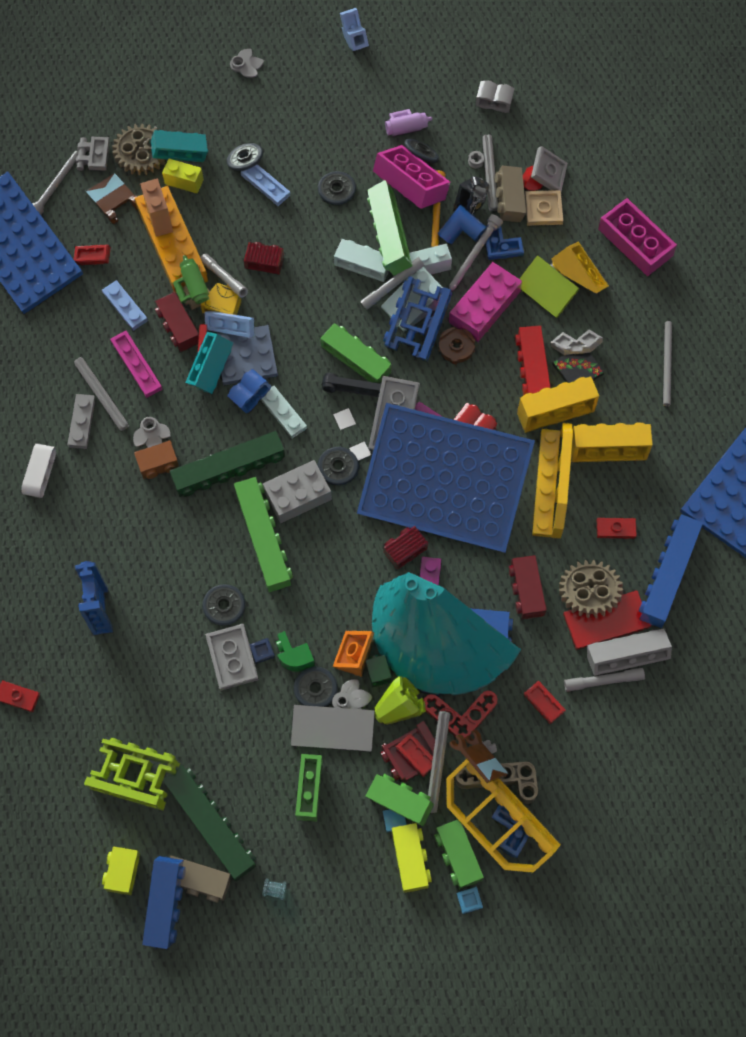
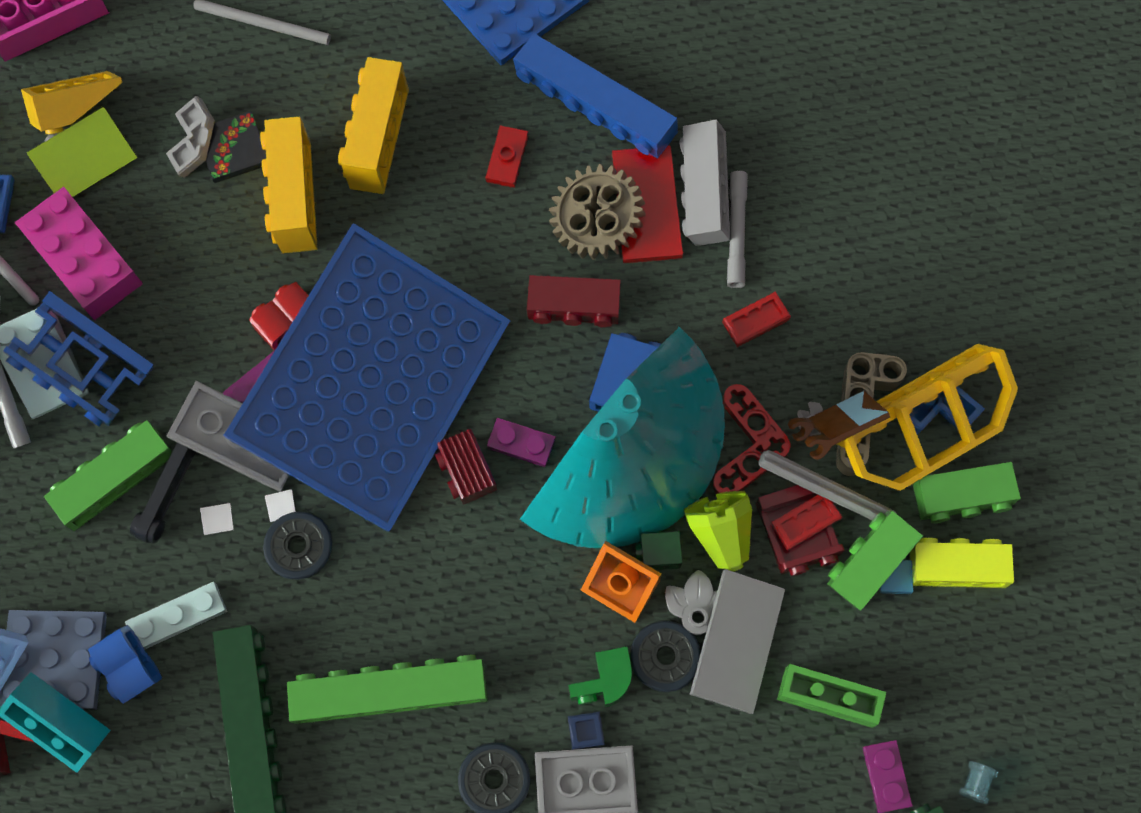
camera: 75 degrees left, 5 degrees up
light grey brick [263,460,332,524] -> none
reddish brown plate [438,327,475,364] -> none
dark azure tile [456,887,483,914] -> none
red brick [515,326,551,395] -> none
yellow plate [532,423,573,539] -> none
none -> magenta plate [862,740,912,813]

